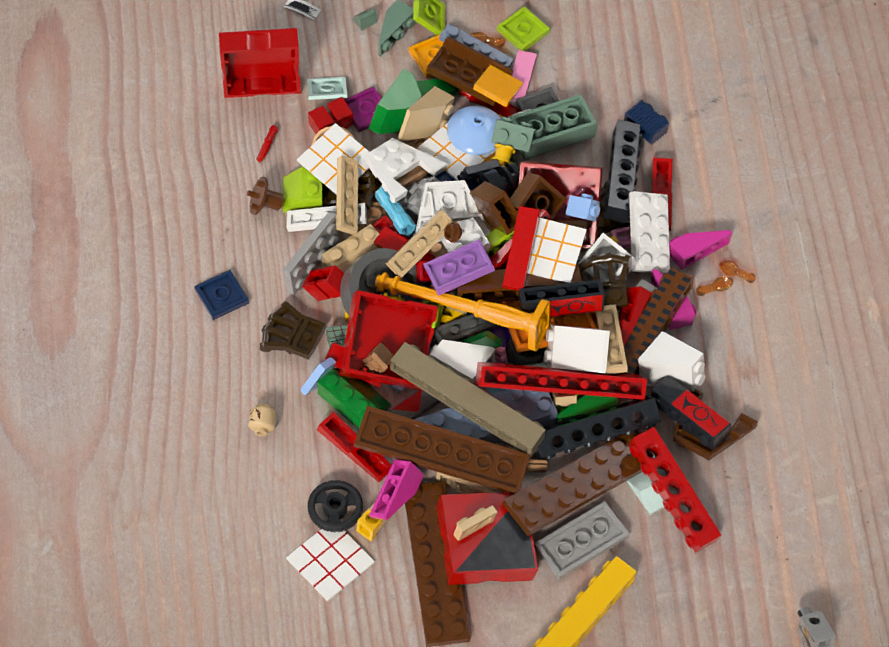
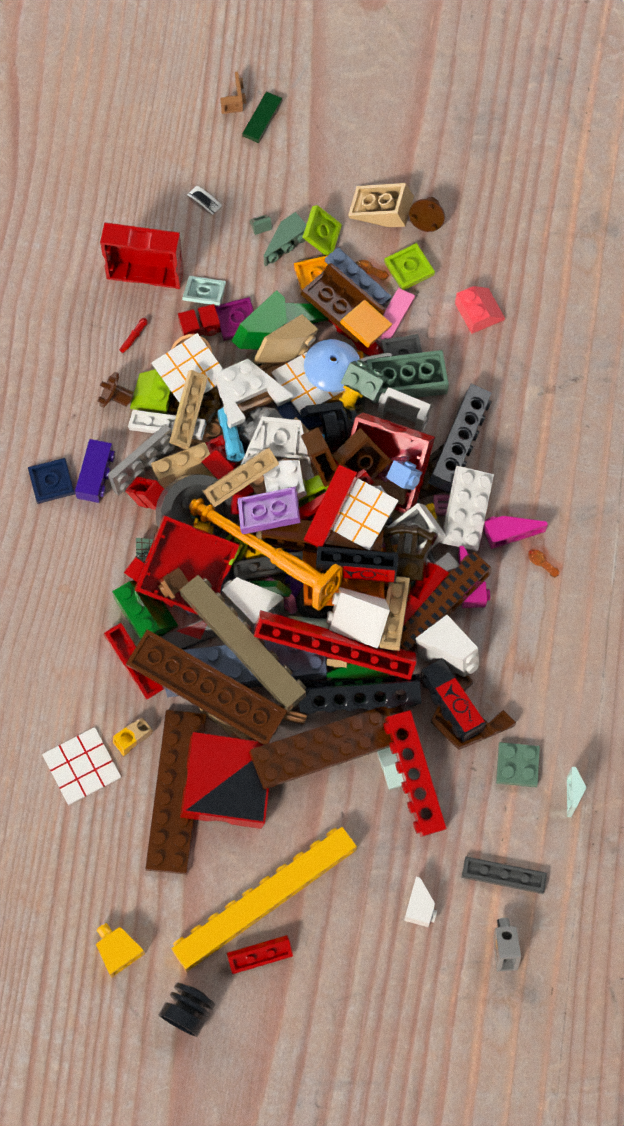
camera: 15 degrees right, 10 degrees up
tan head [248,403,277,436] -> none
dark brown plate [259,301,326,360] -> none
light blue tile [300,357,336,396] -> none
black wheel [308,480,363,532] -> none
dark pink slope [369,460,424,520] -> none
reddish brown plate [444,222,462,243] -> none
tan plate [453,505,497,541] -> none
light grey plate [534,501,630,580] -> none
dark blue brick [624,100,669,145] -> none
red slope [651,157,673,231] -> none
clear orange piece [696,277,733,296] -> none
none -> dark purple brick [75,439,116,503]
none -> white panel [377,387,431,432]
none -> white slope [404,877,437,927]
none -> coral slope [455,286,505,334]
none -> dark grey tile [461,856,547,894]
none -> sand green plate [496,742,540,787]
none -> light aqua slope [567,767,587,817]

